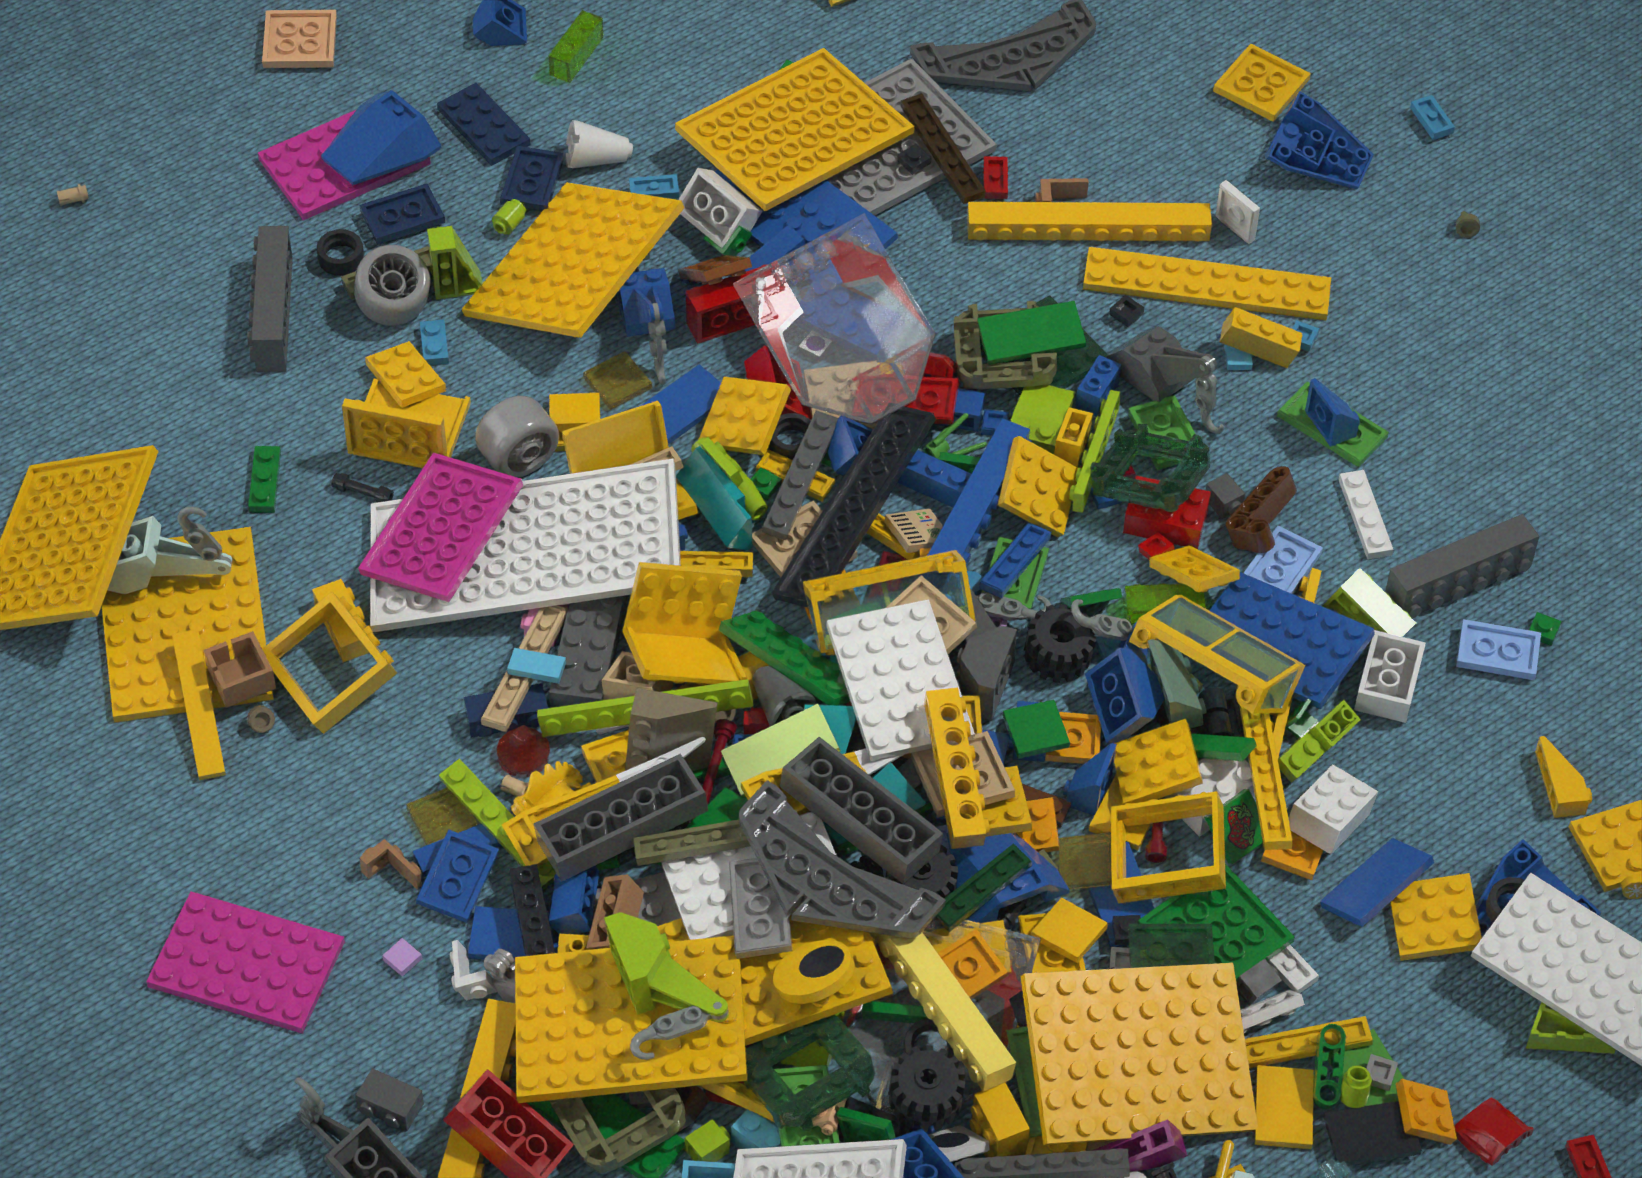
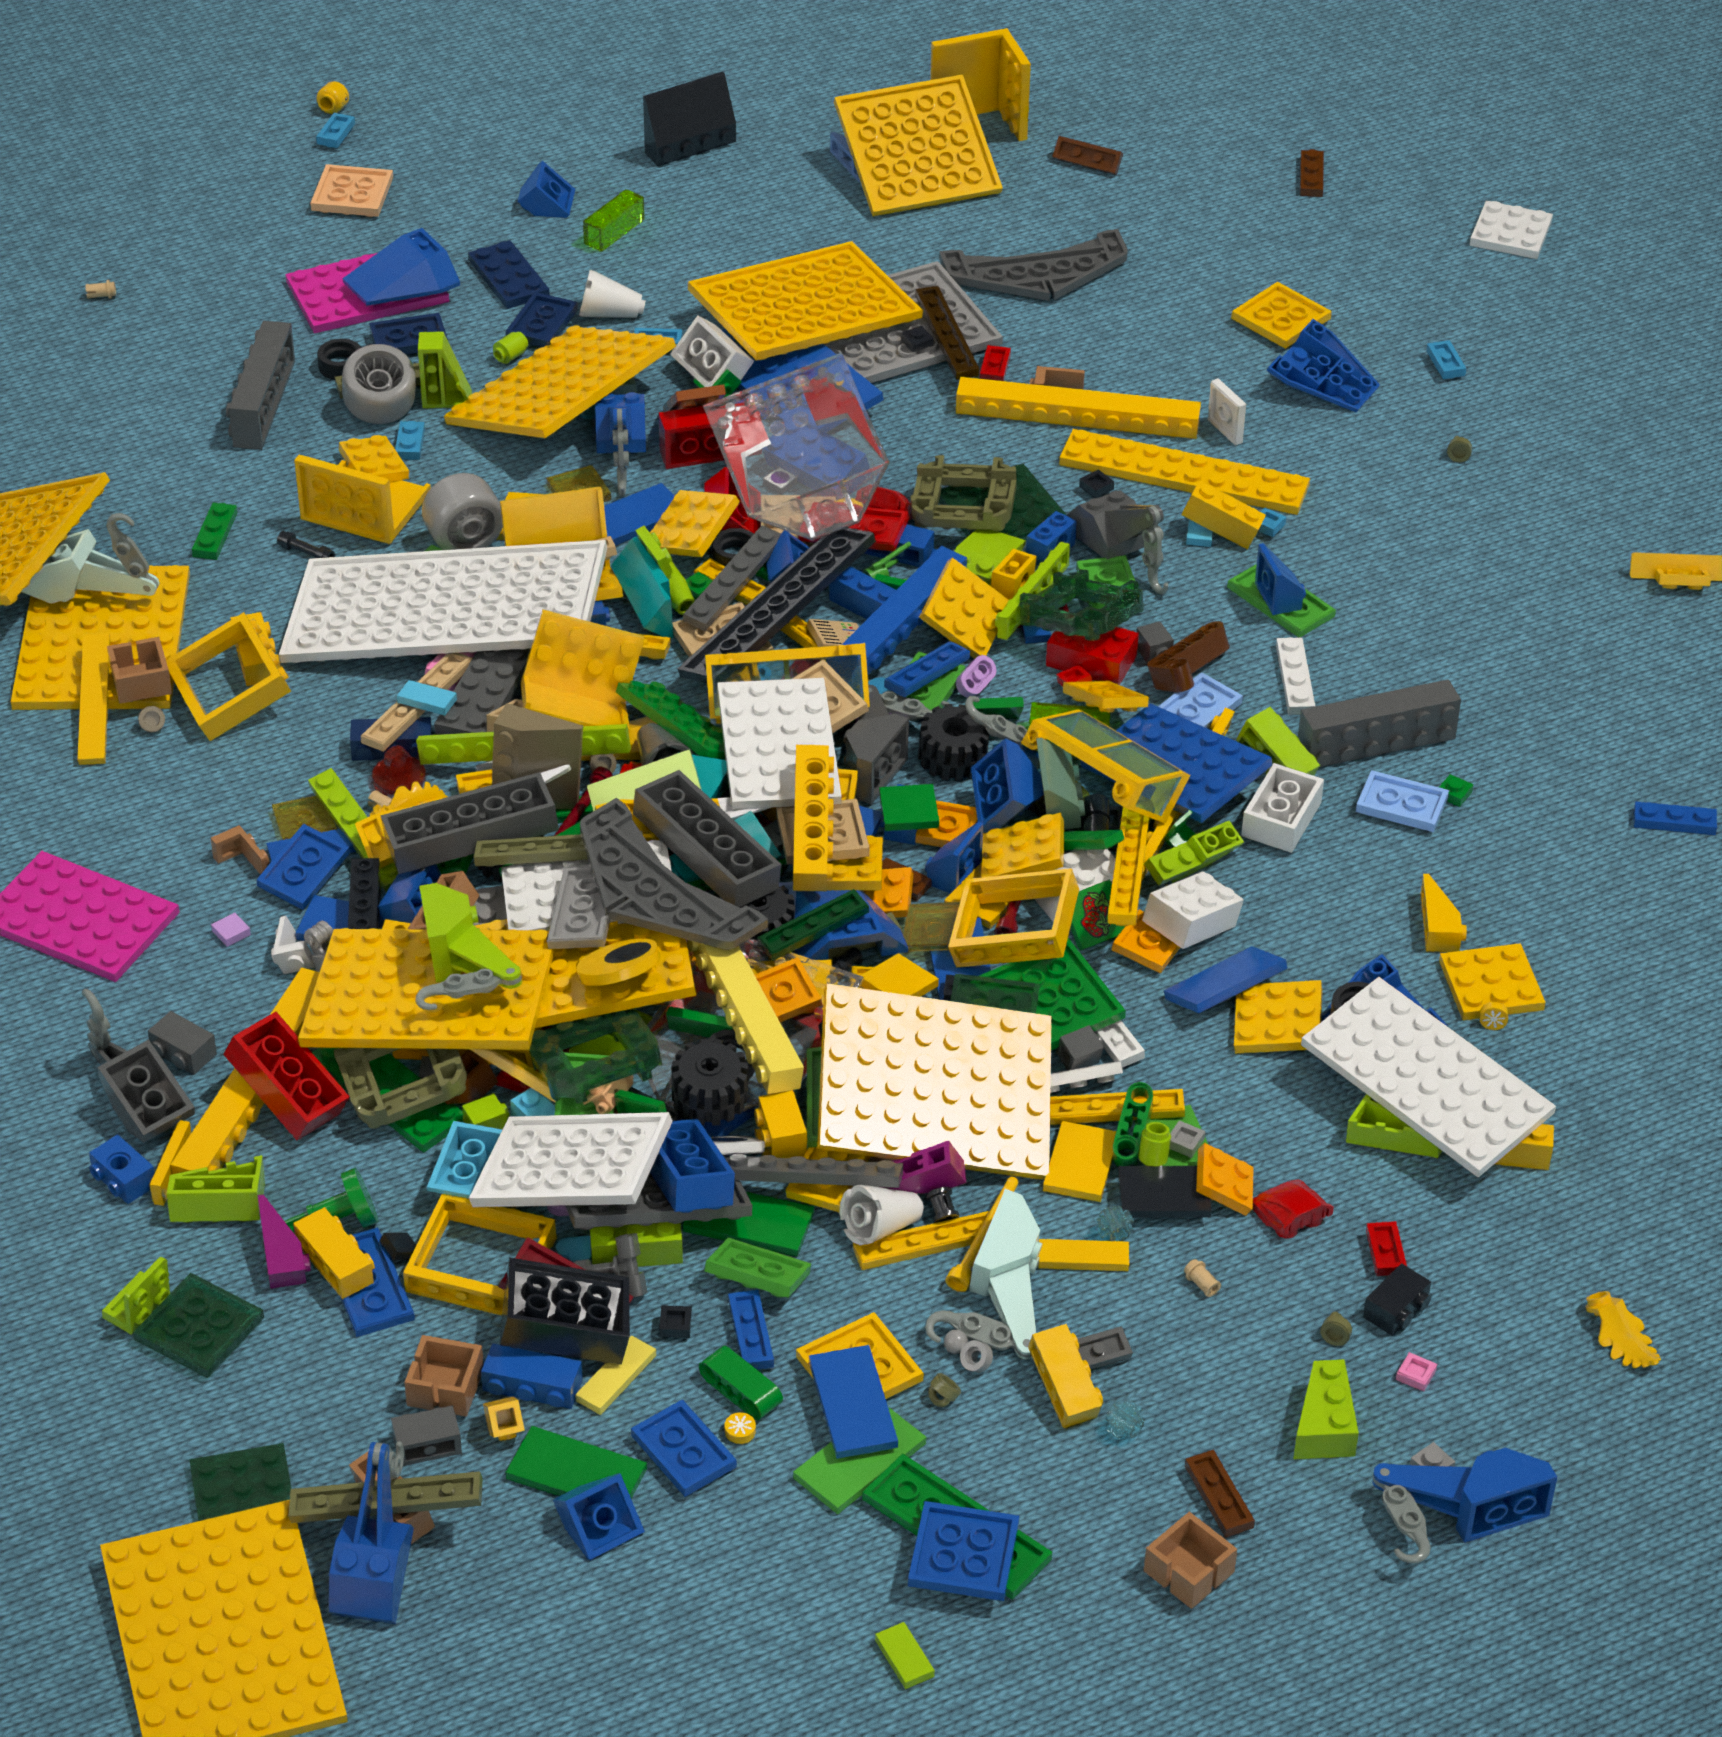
camera: 10 degrees right, 10 degrees down
dark pink plate [358,452,523,602] -> none
green tile [977,301,1086,365] -> none
none -> lavender plate [956,655,996,698]

